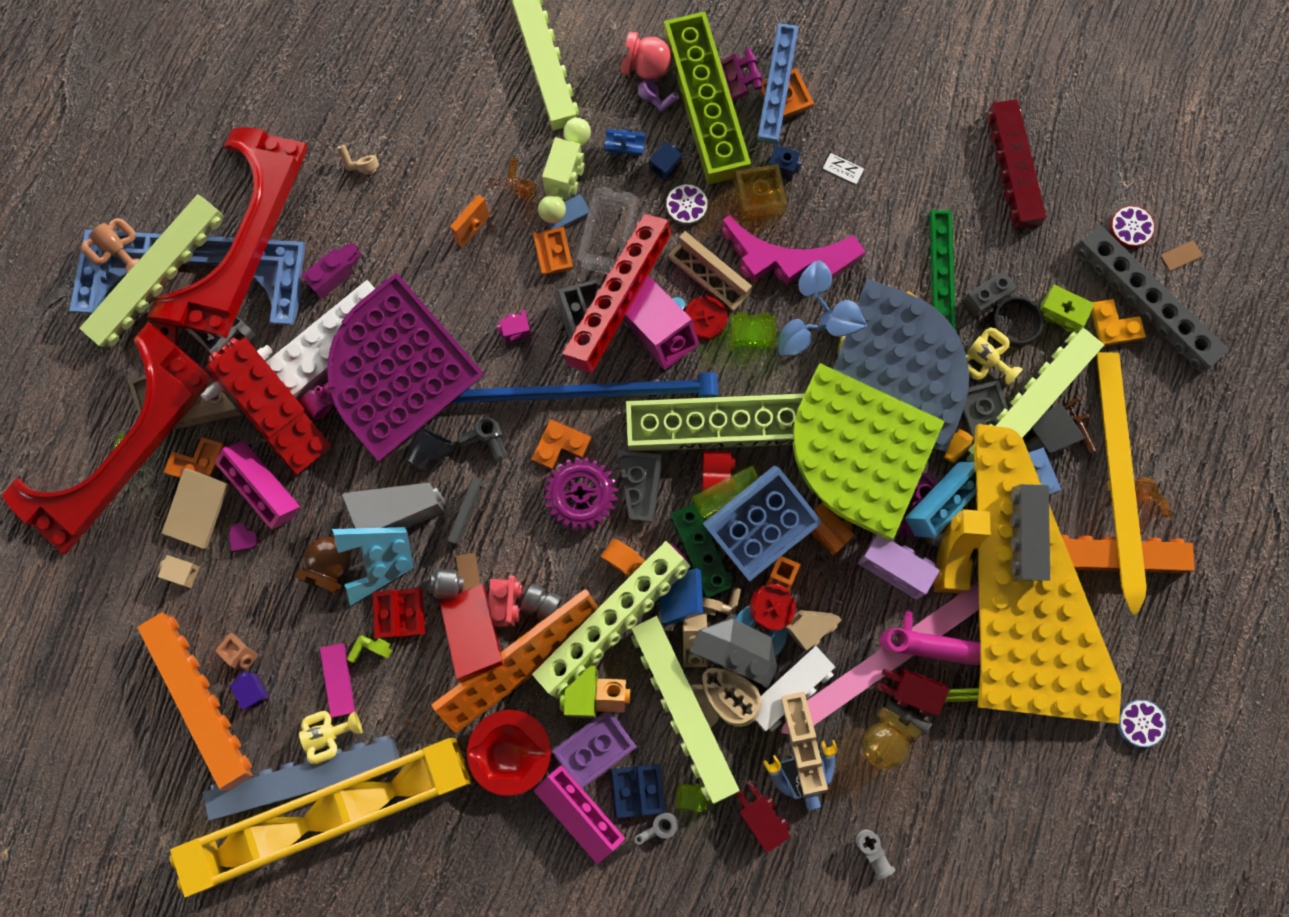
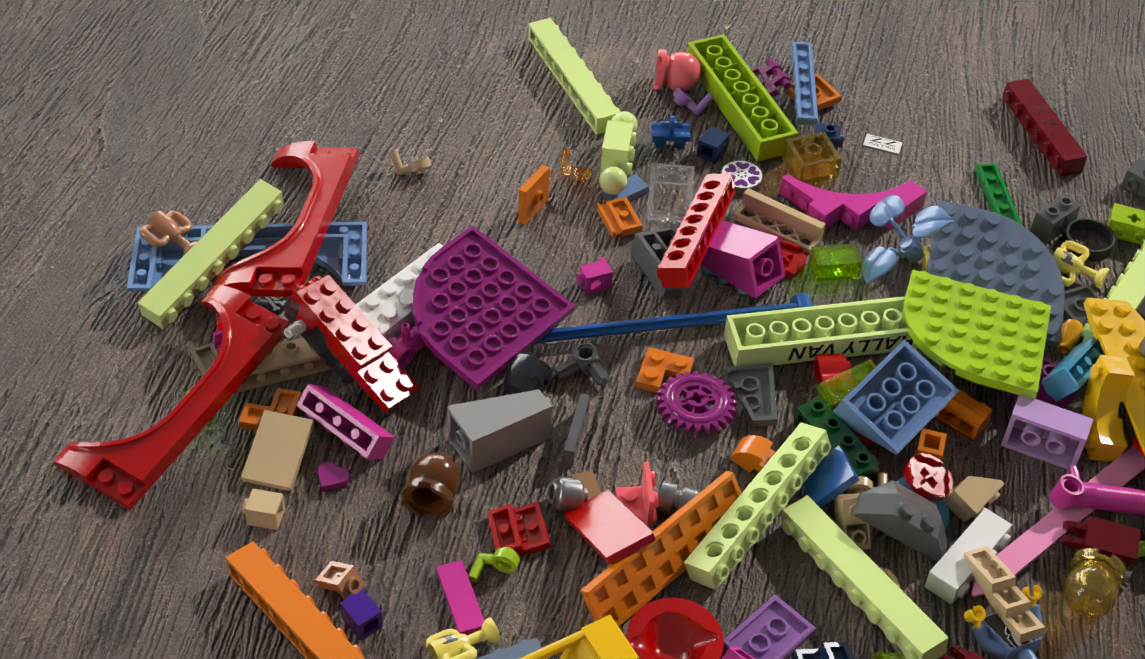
camera: 10 degrees left, 30 degrees down
magenta hinge [301,243,361,300] -> none
medium azure wing [332,527,414,606] -> none
lime slope [560,666,598,718] -> none
light orange brick [596,679,630,712] -> none
tan piece [702,668,762,727] -> none

